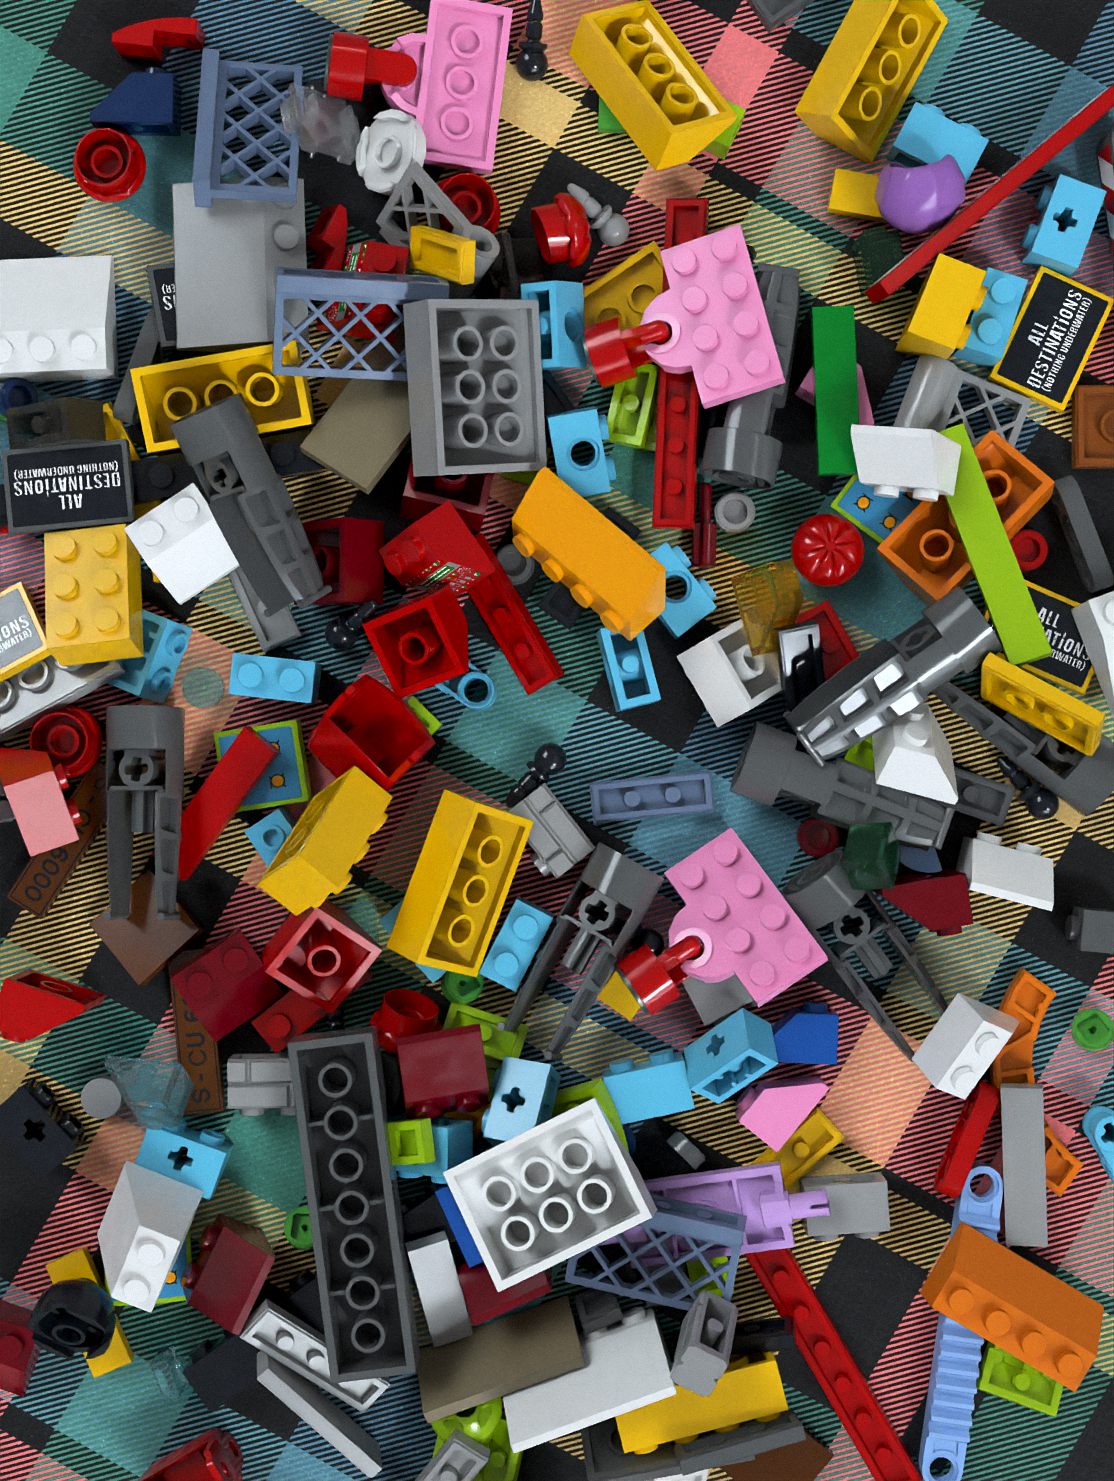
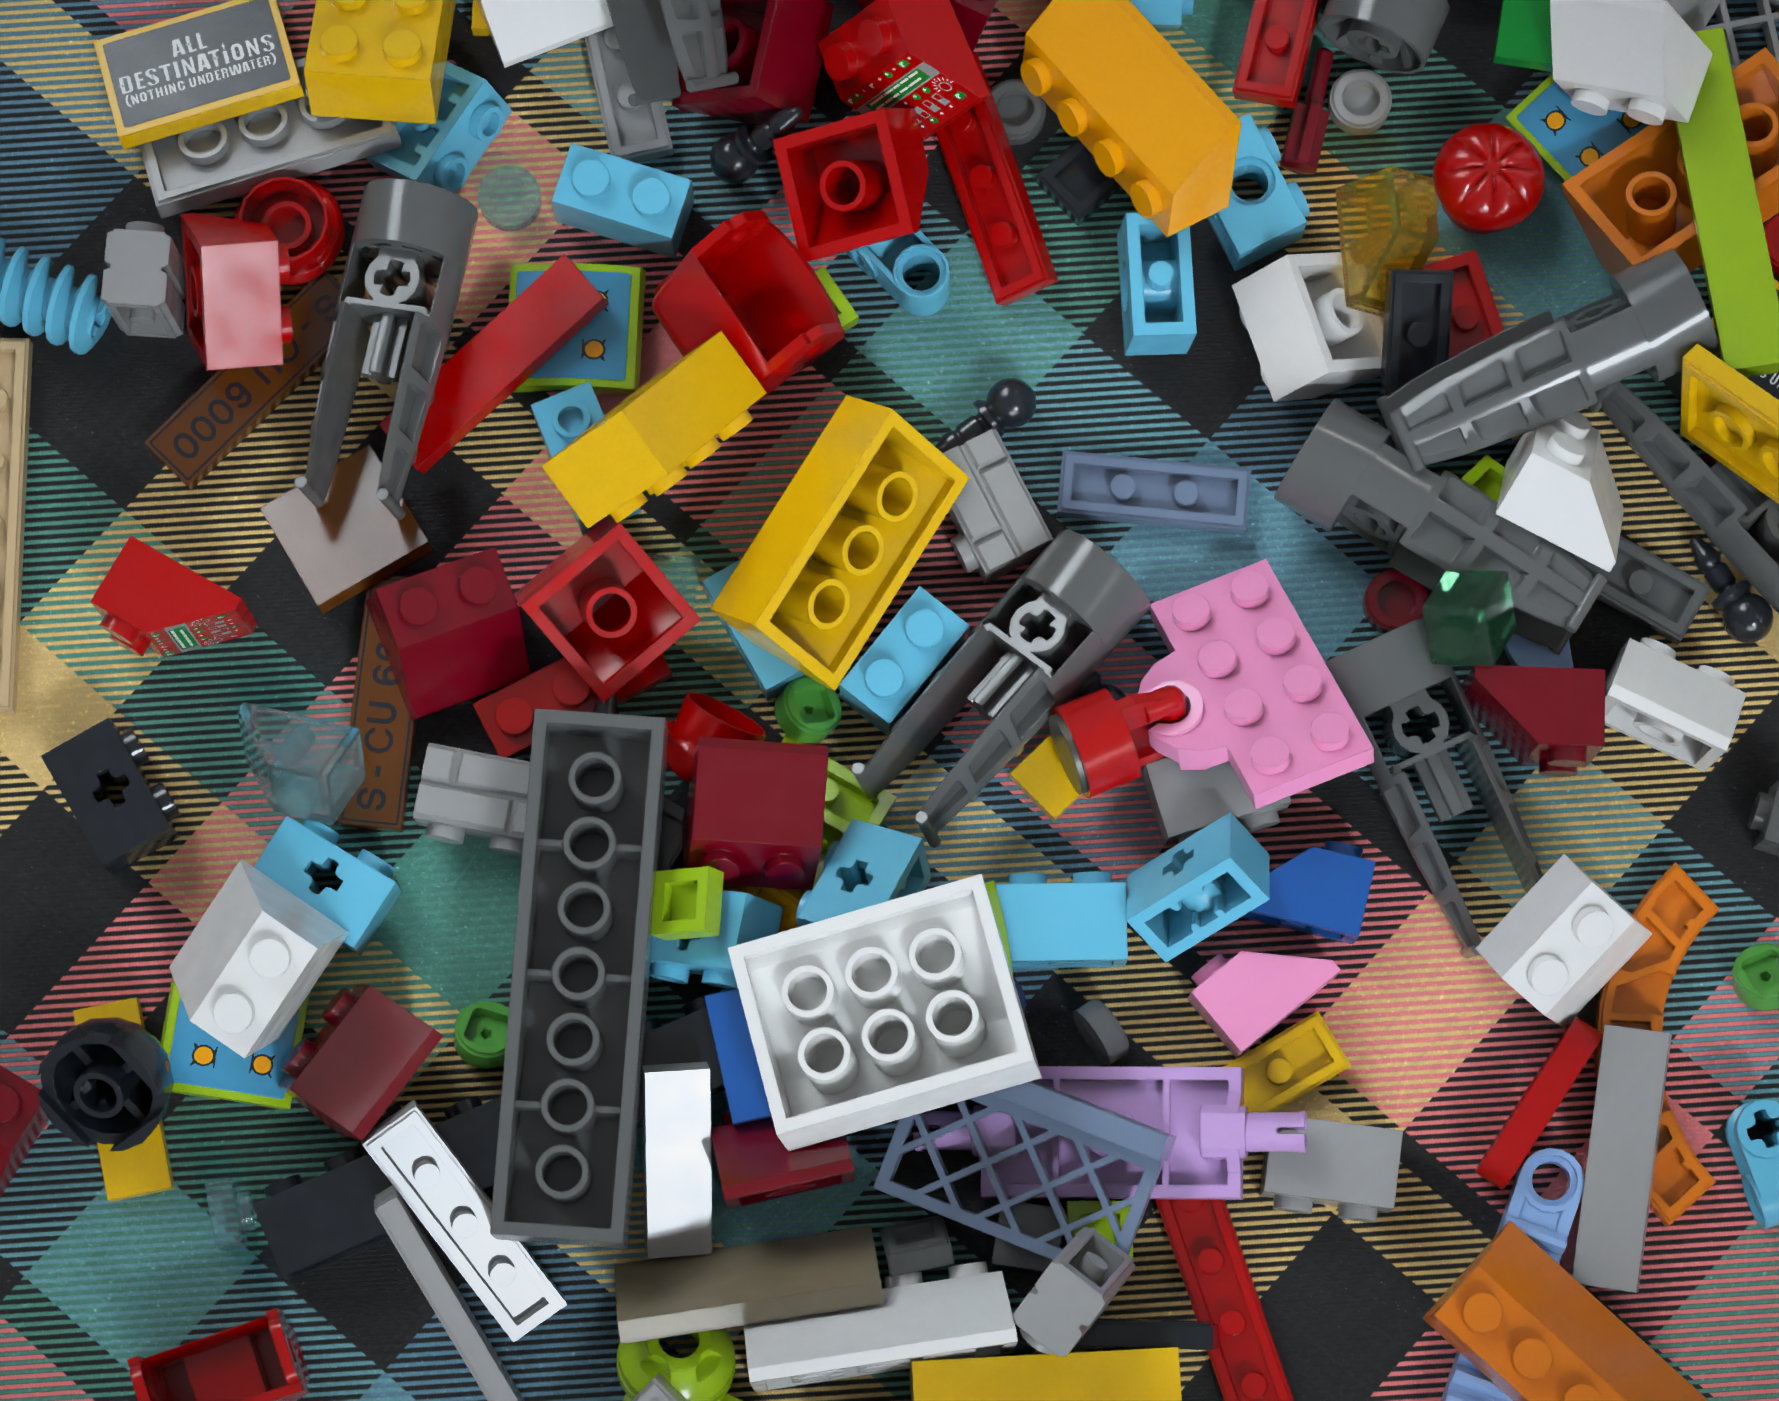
camera: 10 degrees right, 10 degrees down
light grey tile [81,1075,125,1119] -> none

